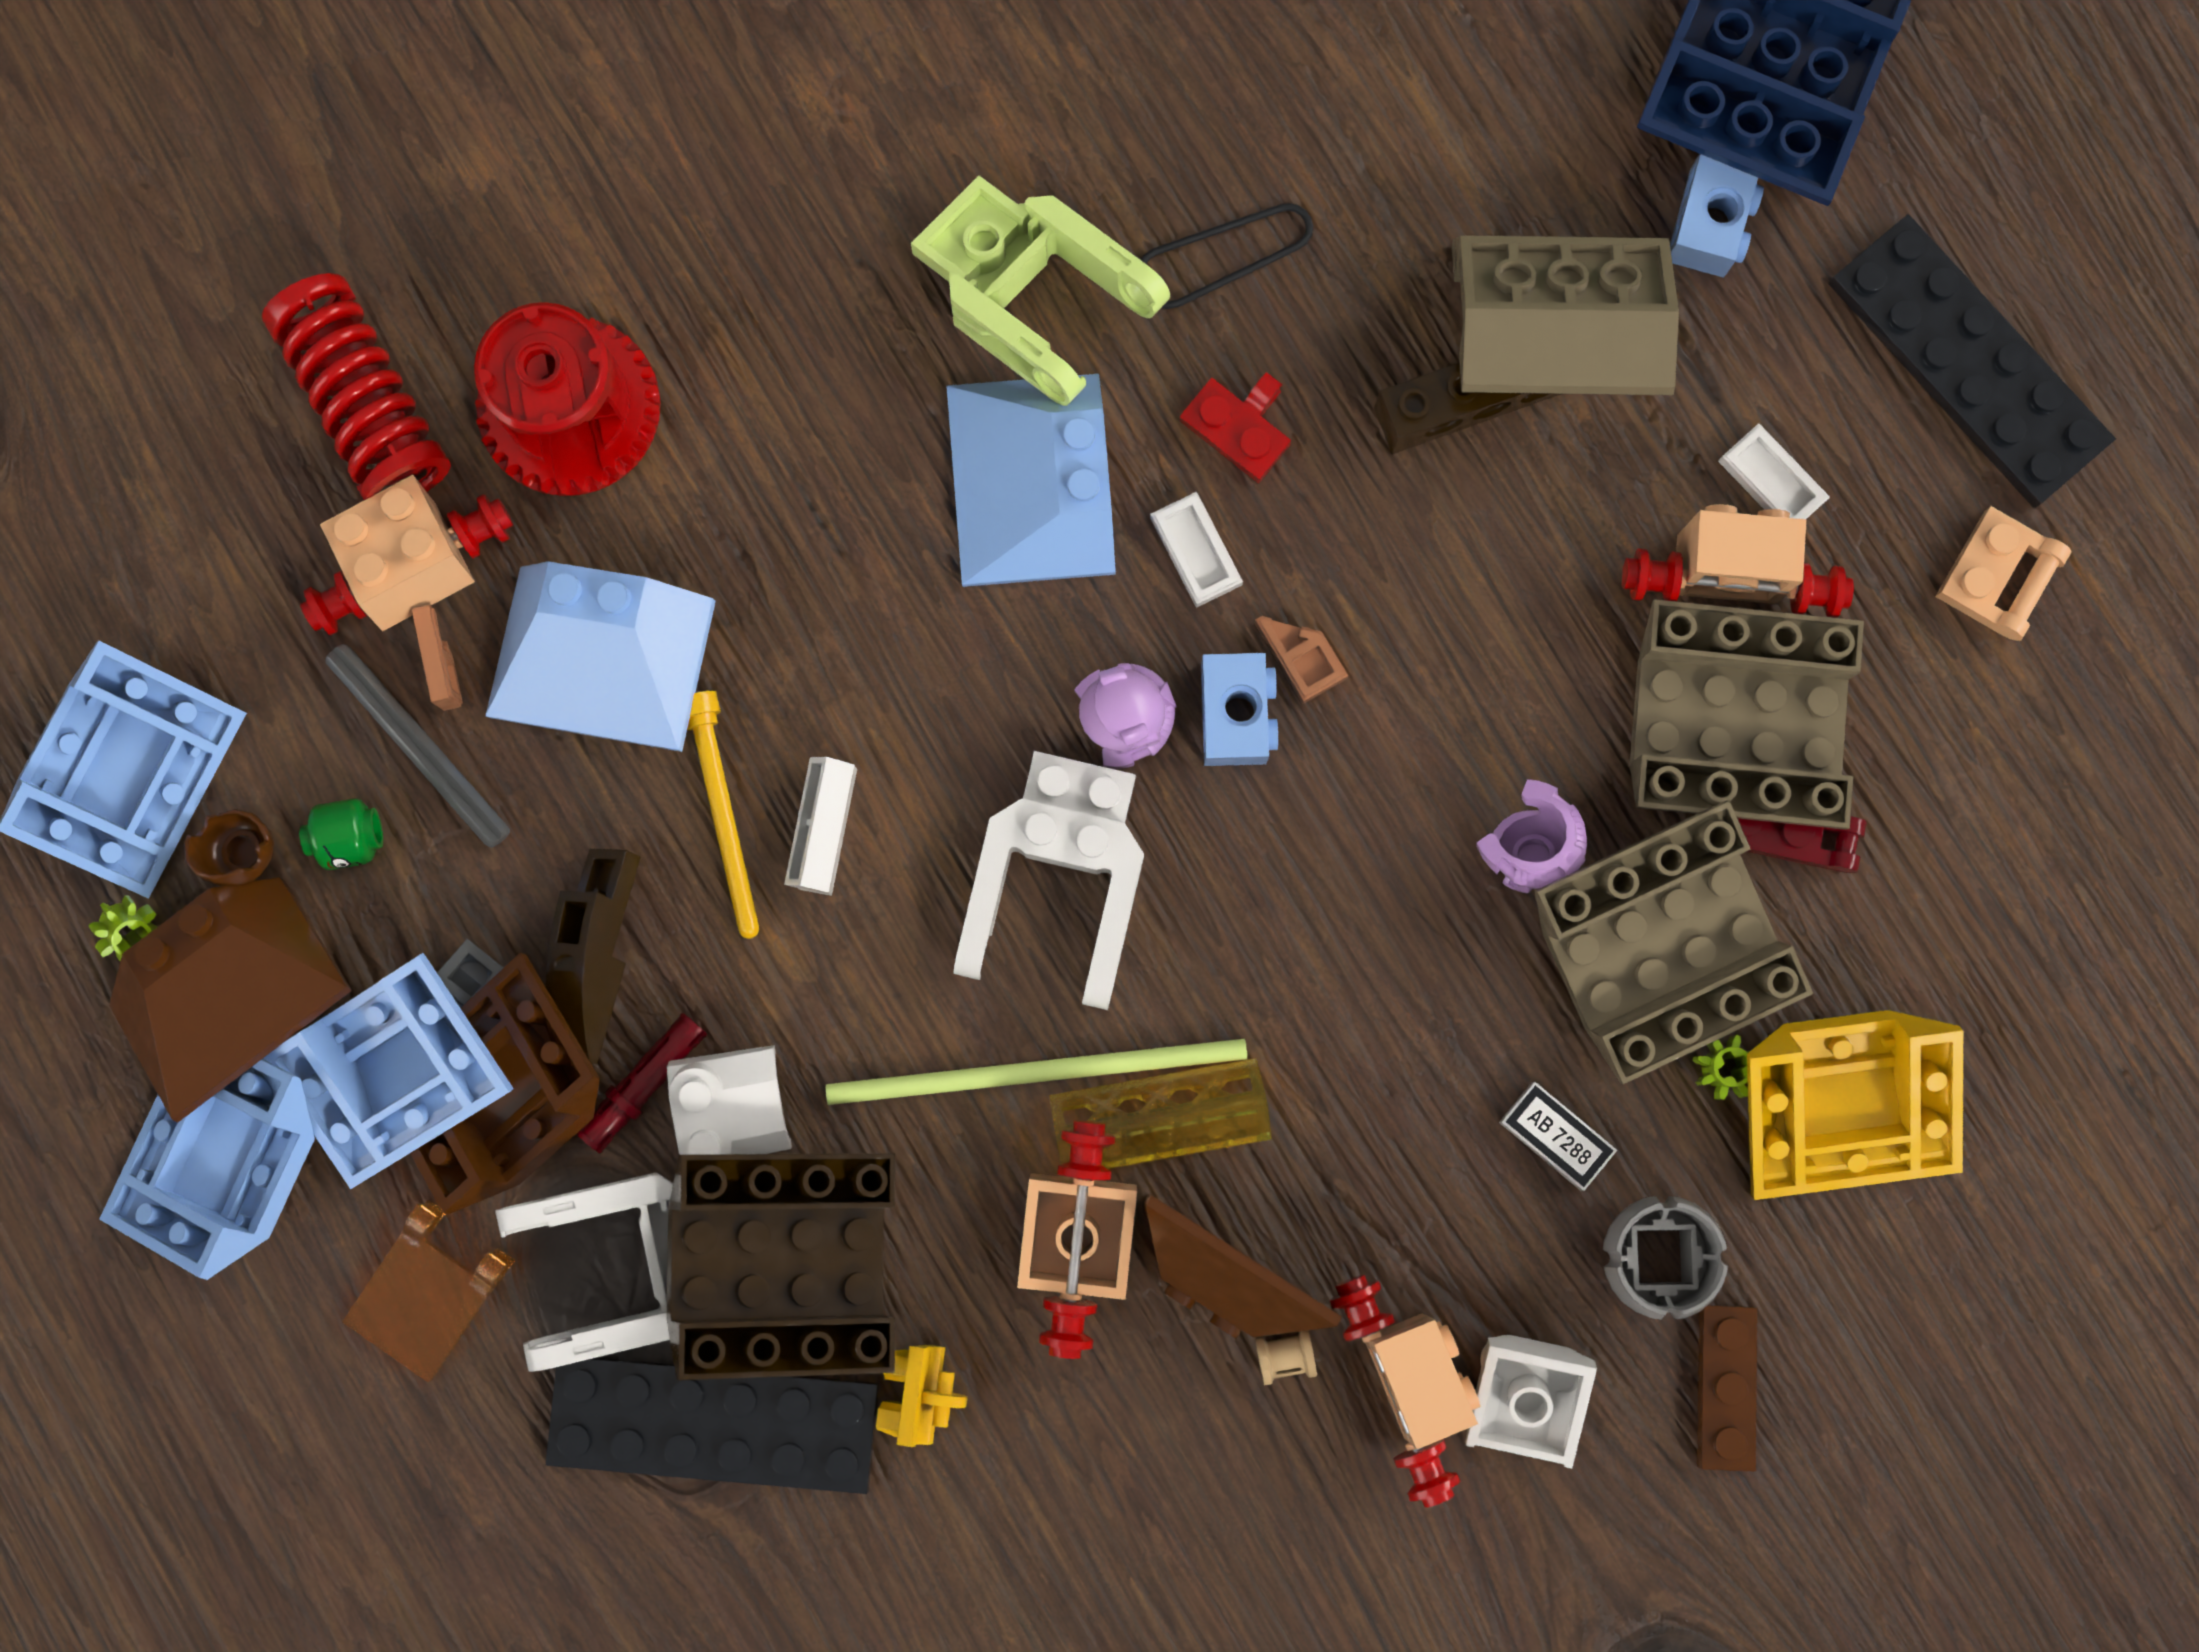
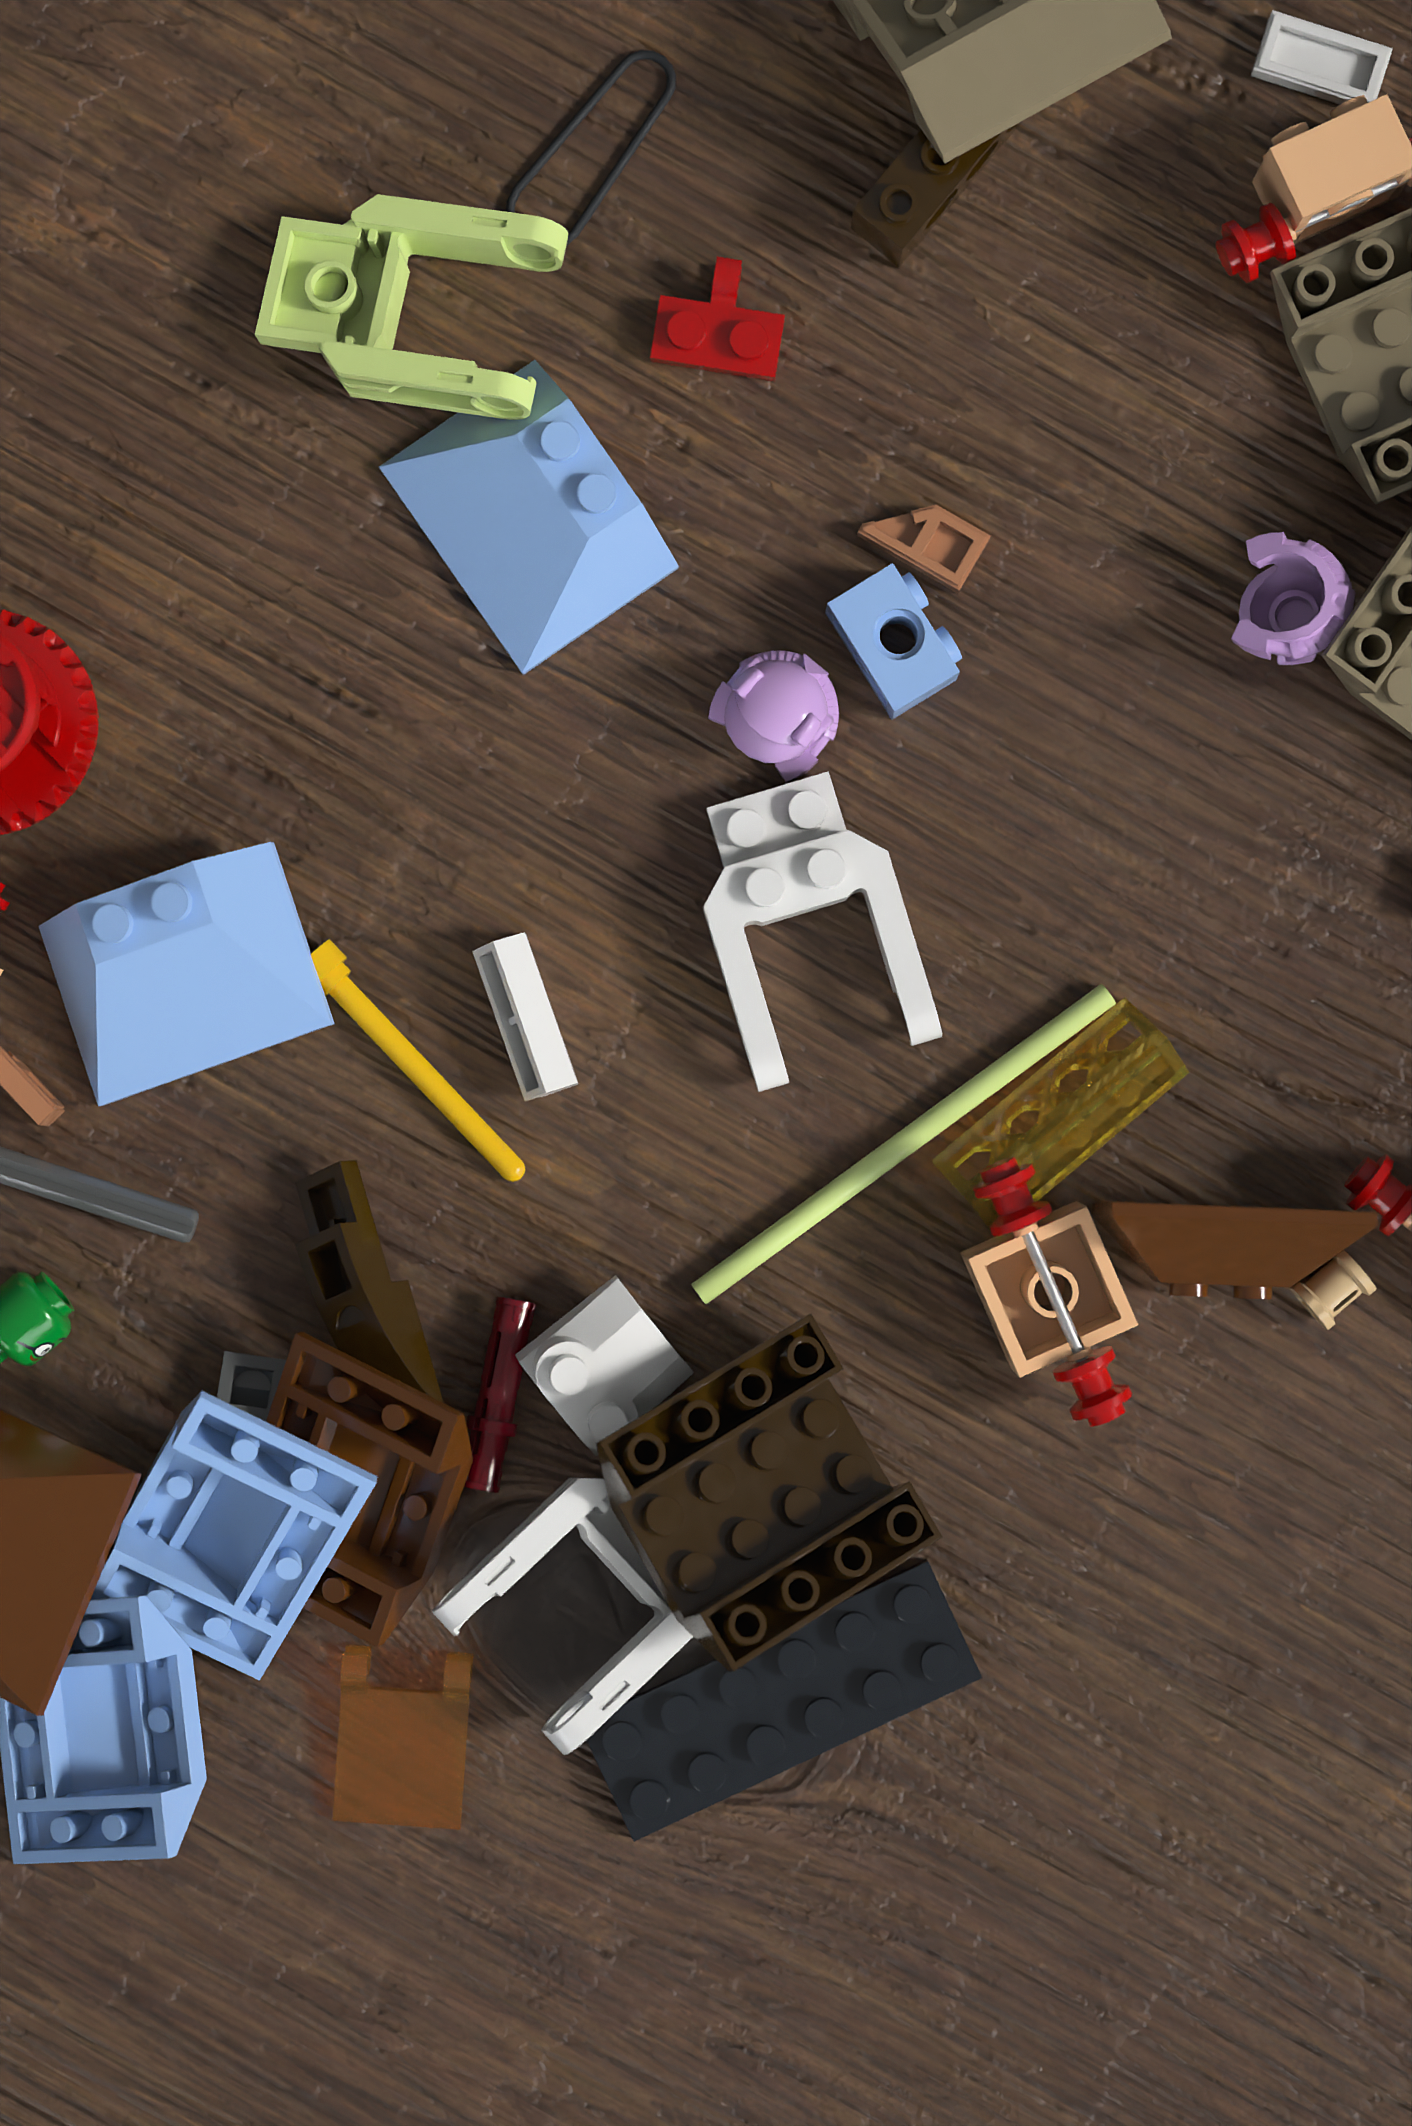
camera: 30 degrees left, 5 degrees up
yellow hips [876,1345,967,1447] -> none
white tile [1150,492,1243,608] -> none

